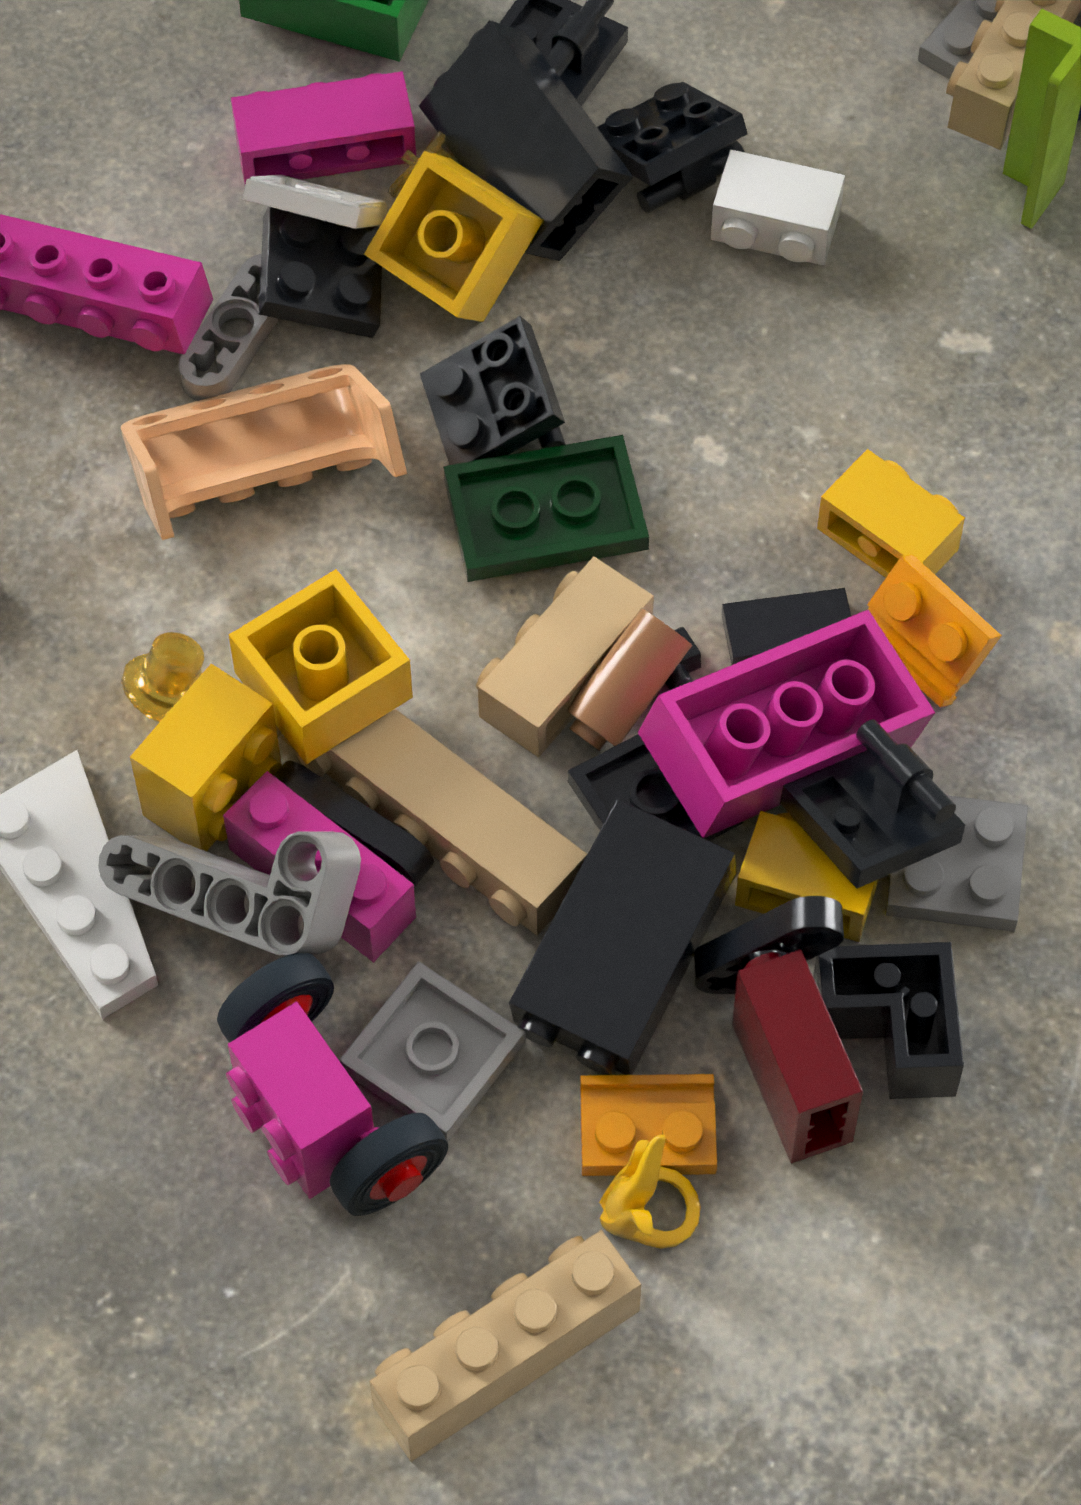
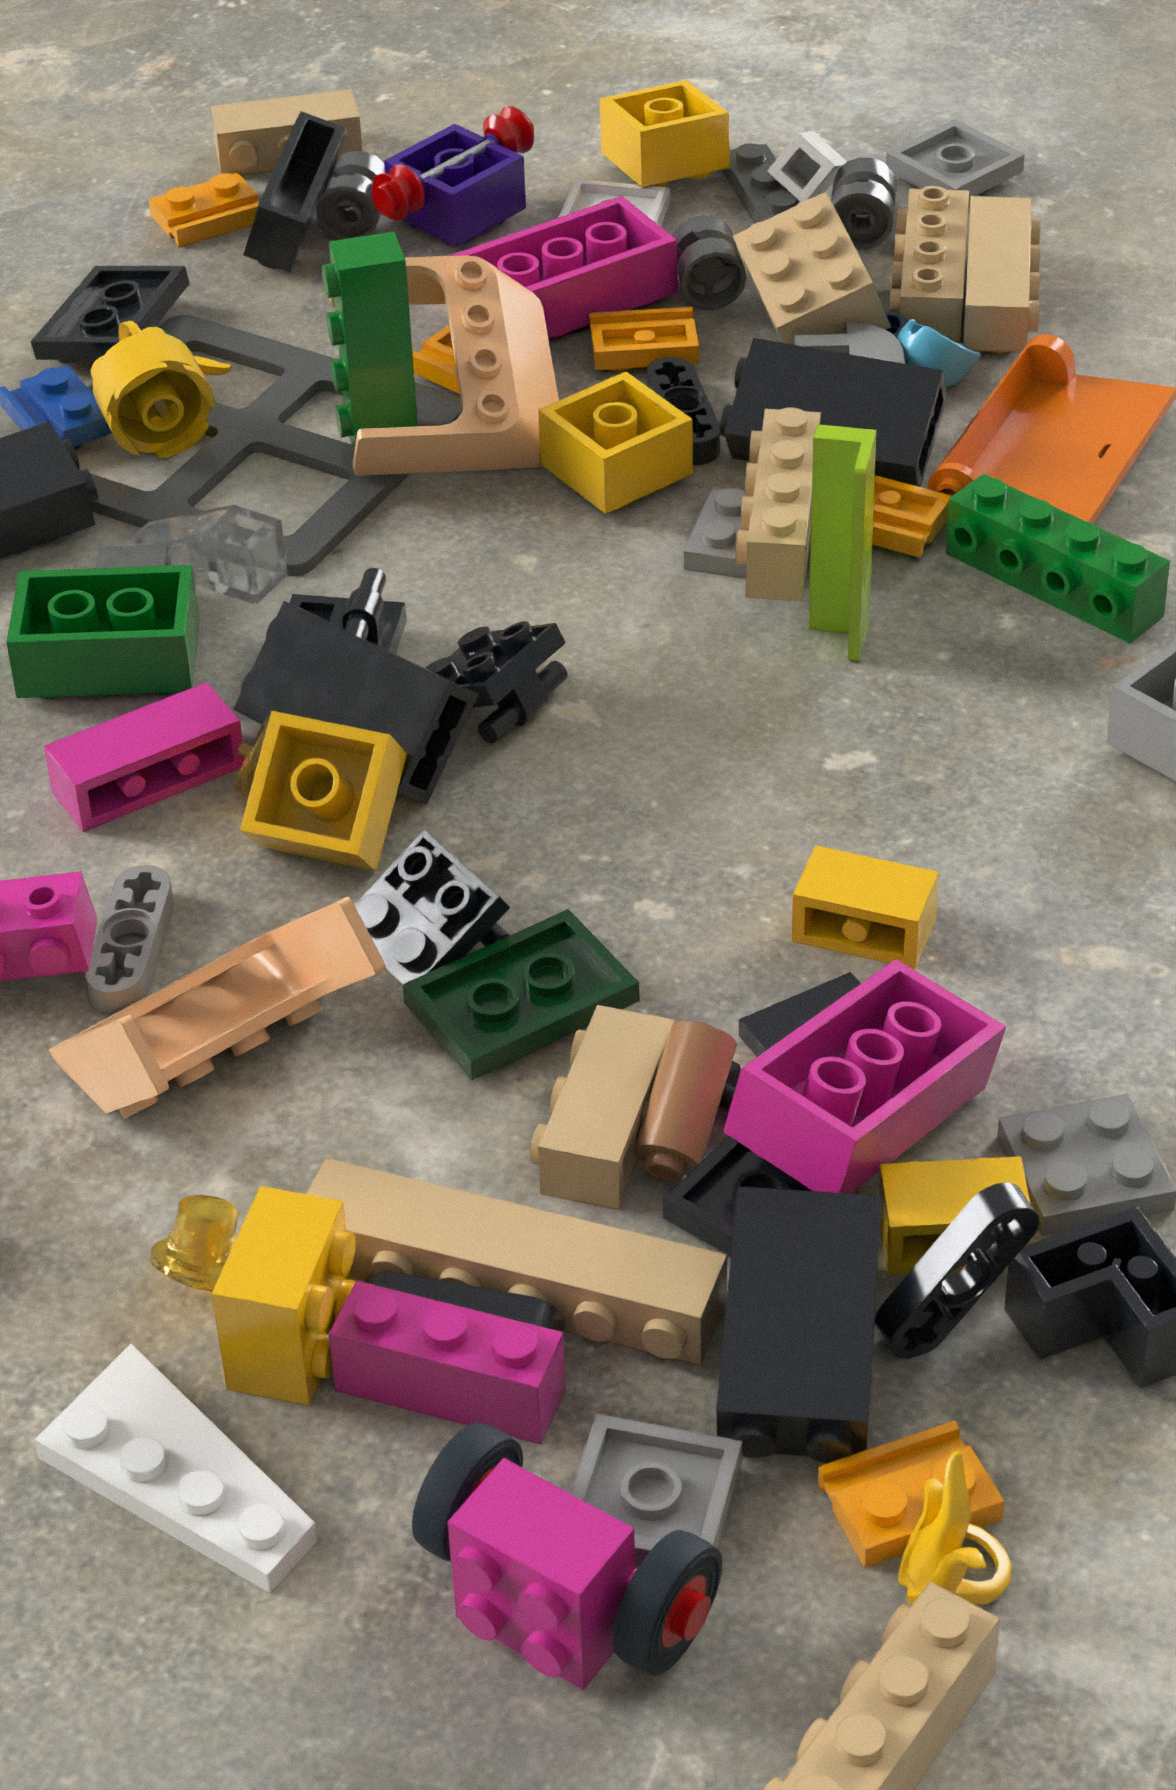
camera: 20 degrees left, 20 degrees down
light grey beam [98,831,361,956] -> none
yellow brick [229,569,413,764] -> none
white tile [242,175,388,229] -> none
black plate [259,206,382,338] -> none
white brick [711,150,845,266] -> none
dark red brick [732,950,863,1164] -> none
black plate [780,720,965,889] -> none
light orange plate [867,554,1002,707] -> none

